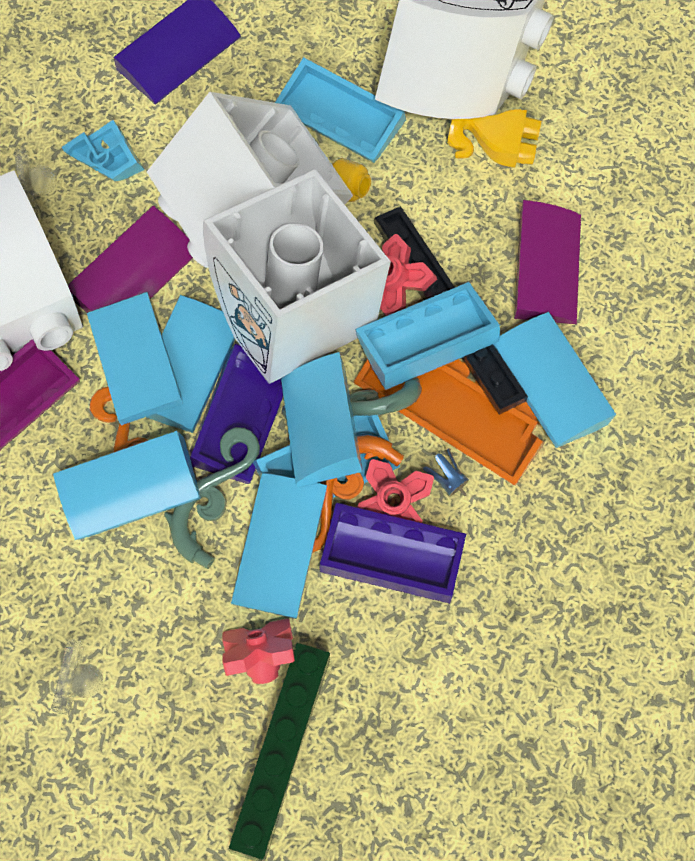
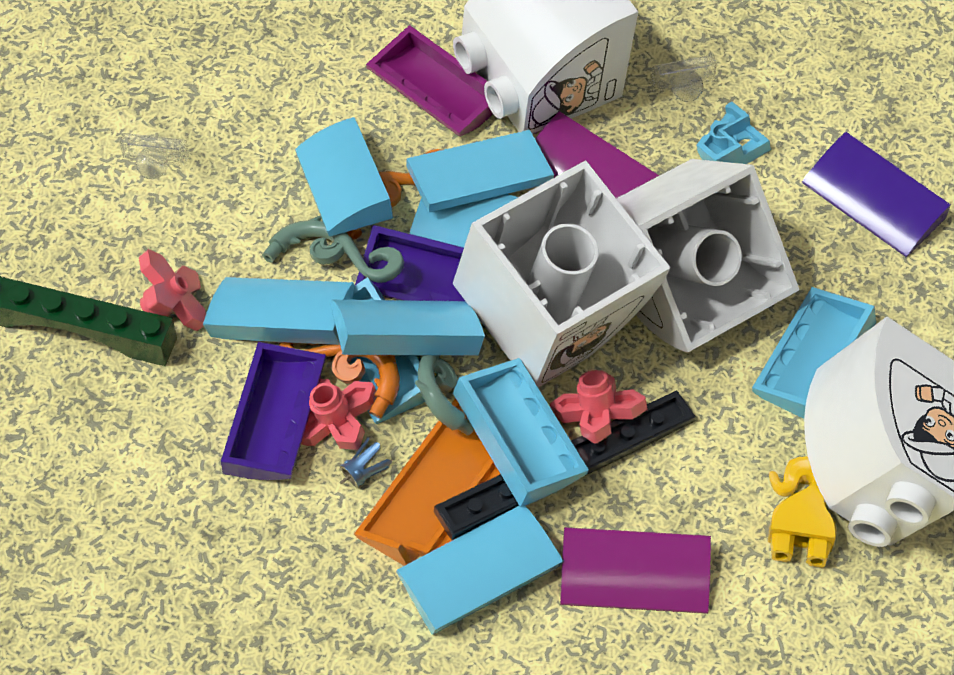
camera: 90 degrees right, 10 degrees down
yellow head [332,158,371,202] -> none

